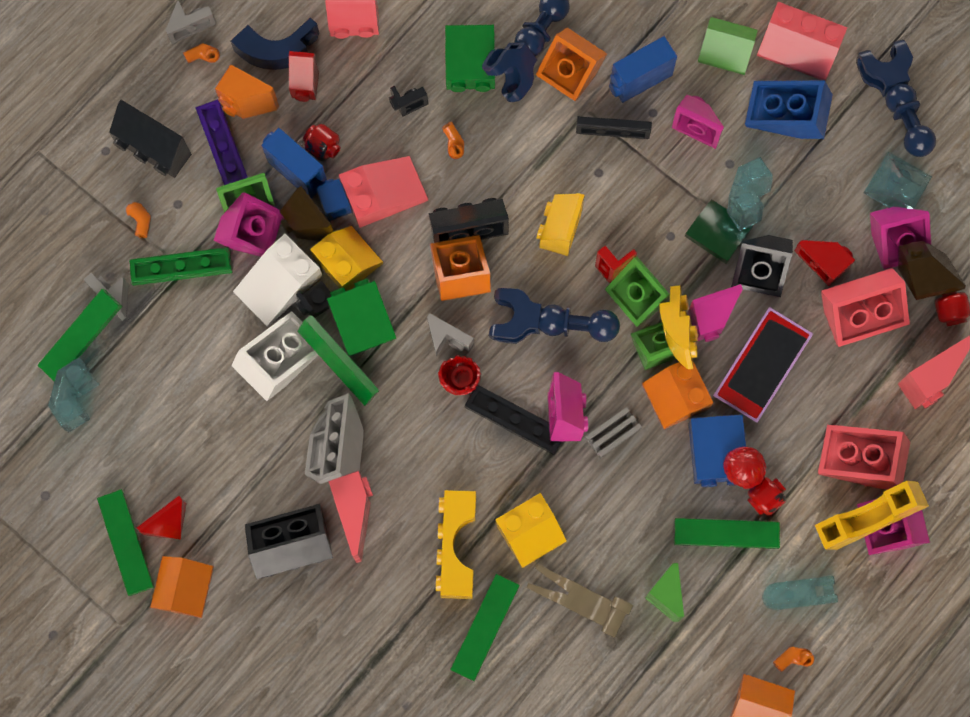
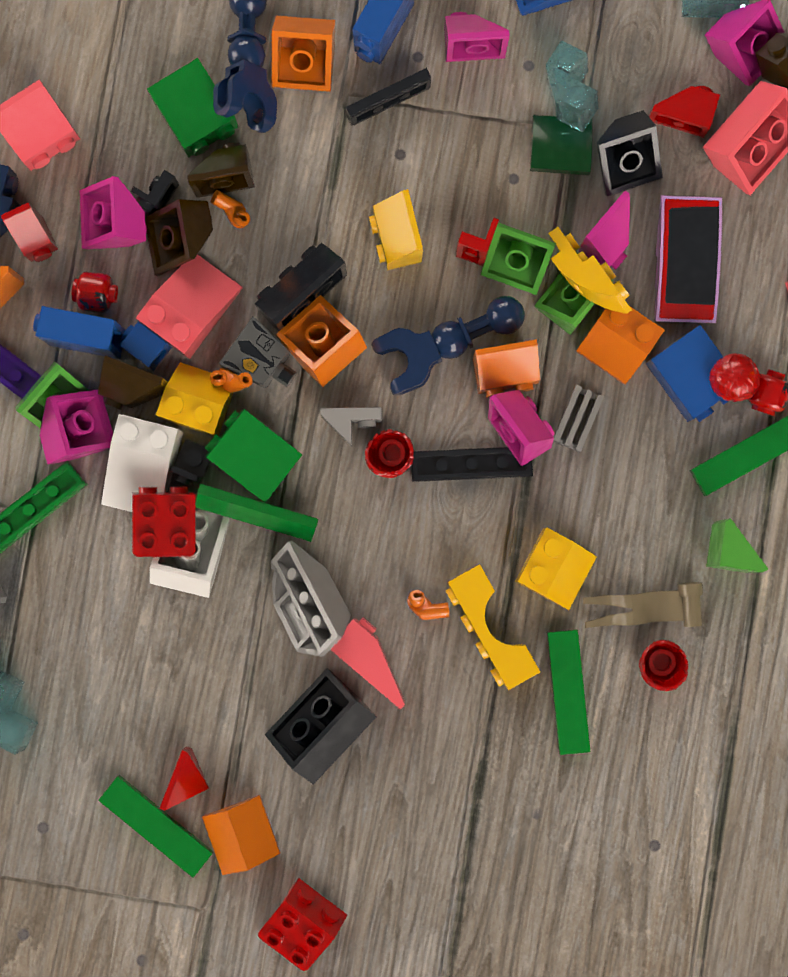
camera: 30 degrees left, 10 degrees up
none -> dark pink slope [79,176,147,249]
none -> red bracket [132,487,195,557]
none -> dark brown slope [145,199,213,276]
none -> dark brown slope [187,143,255,198]
none -> orange arm [210,368,252,393]
none -> dark grey torso [219,316,297,388]
none -> red bracket [258,878,348,971]
none -> orange arm [407,590,450,620]
none -> orange slope [472,339,540,398]
none -> red hair [639,640,688,691]

